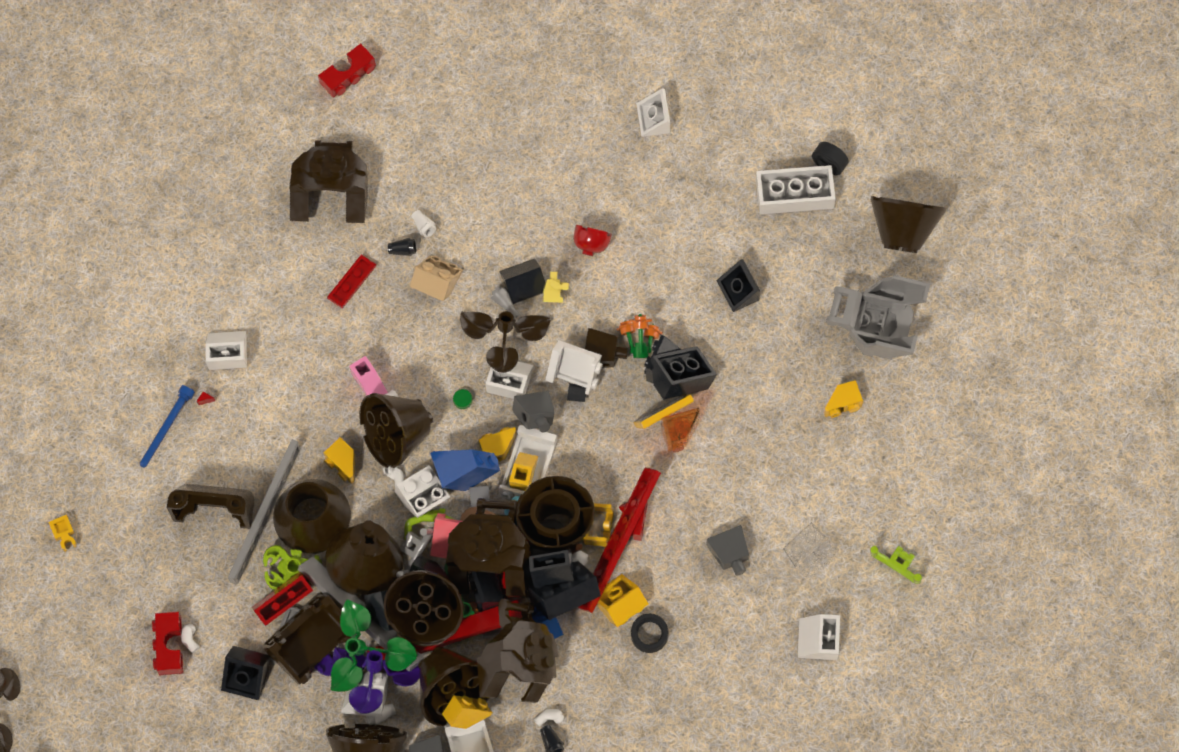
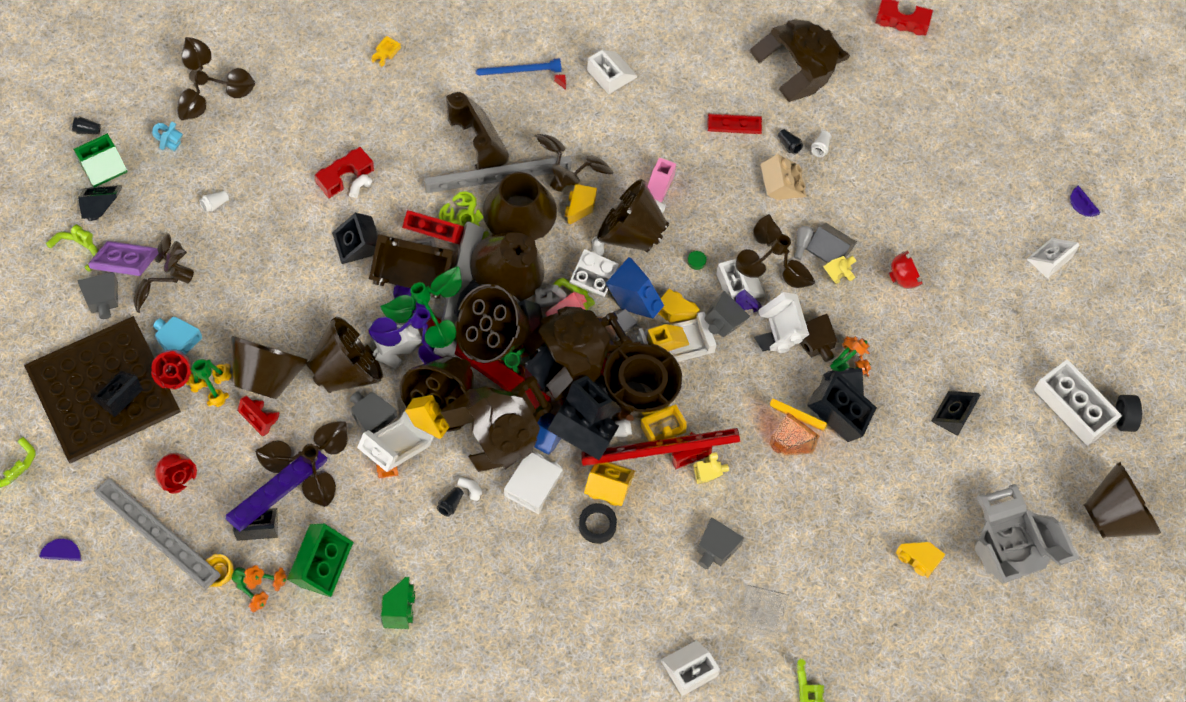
camera: 50 degrees right, 5 degrees down
none -> white panel [504,452,563,515]
none -> dark brown plant [534,134,614,192]
none -> light yellow piece [693,452,729,484]
none -> dark purple tile [734,289,762,312]
none -> dark purple tile [1070,185,1101,217]

